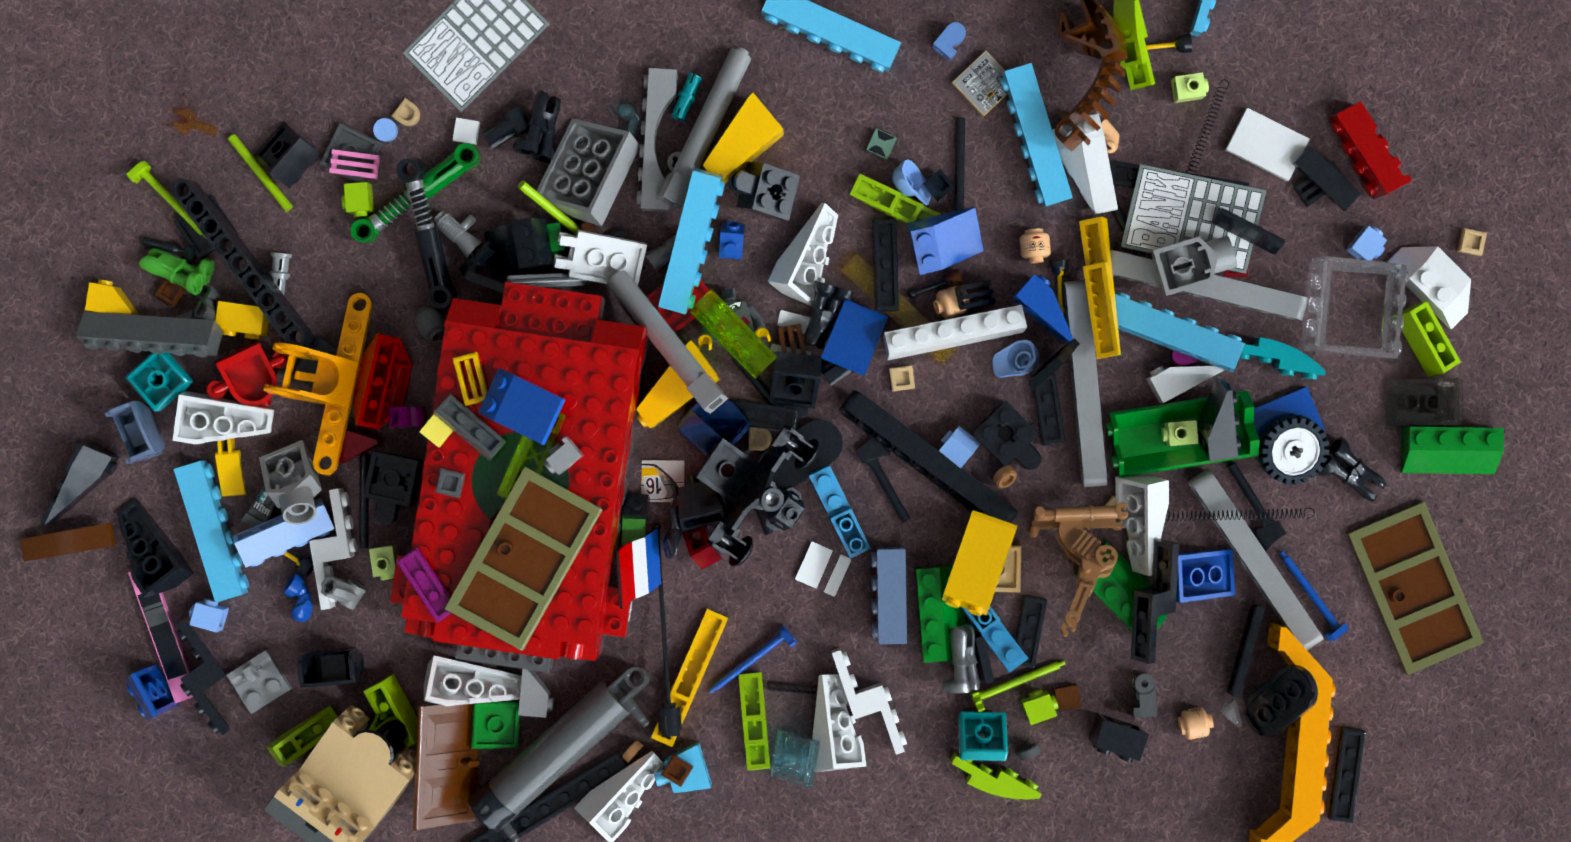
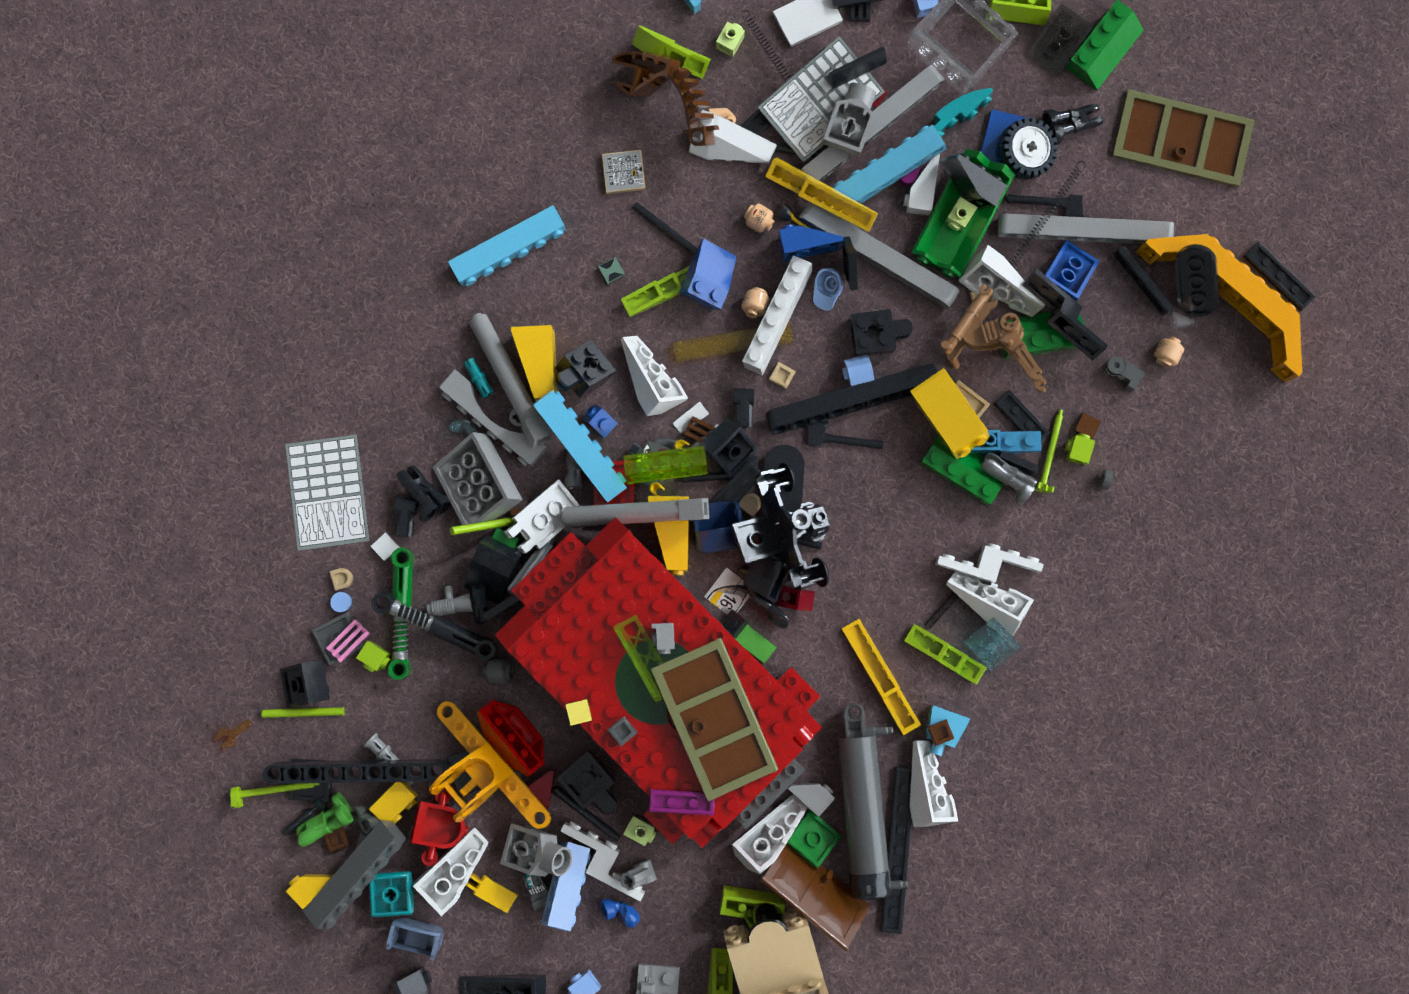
camera: 55 degrees left, 5 degrees down
medium azure brick [174,460,249,603] -> none
black hinge [283,551,314,577] -> none
black piece [297,648,364,688] -> none
magenta leg [389,407,426,428] -> none
dark grey tile [433,394,507,461] -> none
yellow tile [453,352,488,406] -> none
blue slope [478,368,565,445] -> none
flag [616,524,682,737] -> none
medium nougat tile [622,740,644,763] -> none
blue piece [709,624,798,693] -> none
white sticker [795,542,851,596] -> none
black piece [804,281,854,350] -> none
dark azure slope [808,464,871,559] -> none
blue tile [821,301,888,376] -> none
sand blue brick [871,546,907,644] -> none
black tile [872,218,899,312] -> none
light blue cap [892,160,932,206] -> none
hinge [908,269,963,299] -> none
black plate [923,169,955,202] -> none
medium blue leg [932,22,966,62] -> none
lime slope [950,752,1042,799] -> none
black tile [955,280,996,310] -> none
teal brick [958,711,1008,761] -> none
medium nougat tile [993,466,1017,488] -> none
medium azure brick [1000,63,1073,207] -> none
black tile [1031,374,1066,446] -> none
black brick [1088,713,1149,763] -> none
black hinge [1146,34,1192,53] -> none
blue piece [1279,551,1349,642] -> none

